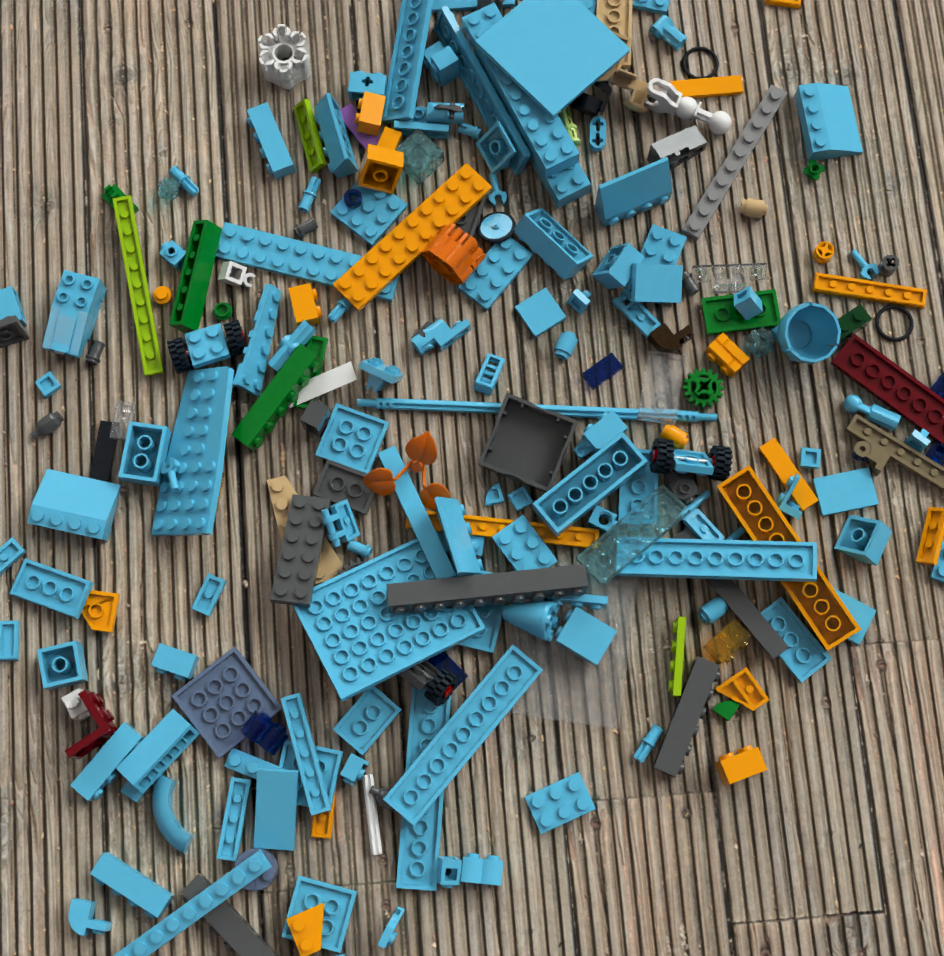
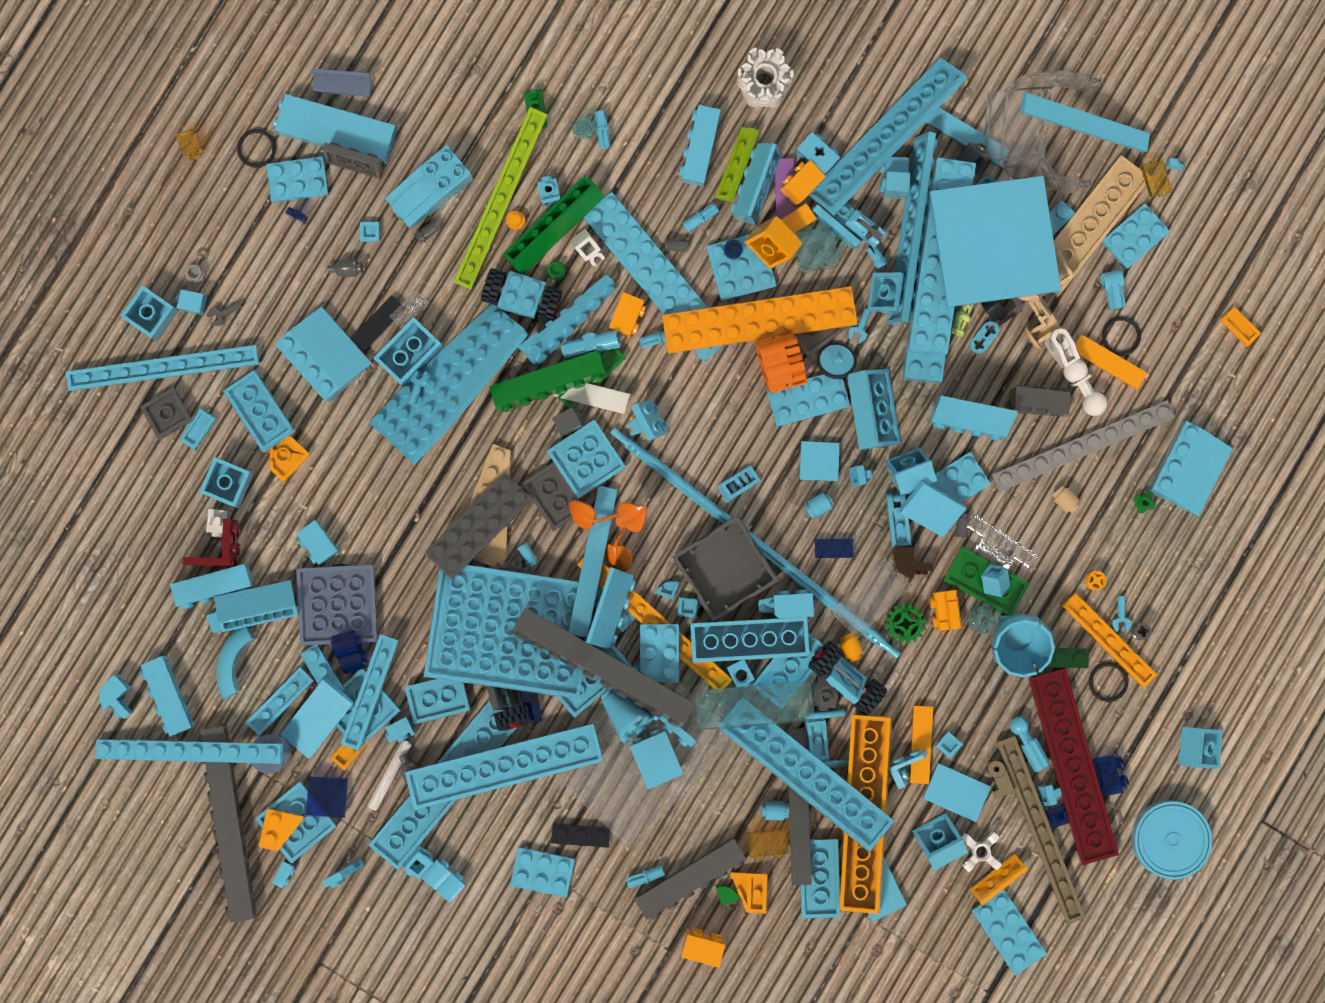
camera: 30 degrees right, 10 degrees up
medium azure plate [191,573,227,617] -> none
medium azure plate [321,499,360,548] -> none
medium azure plate [411,319,471,355] -> none
lime plate [668,616,686,698] -> none
none -> clear blue tile [305,776,348,818]
none -> black plate [551,823,610,848]
none -> white pin [961,831,1002,872]

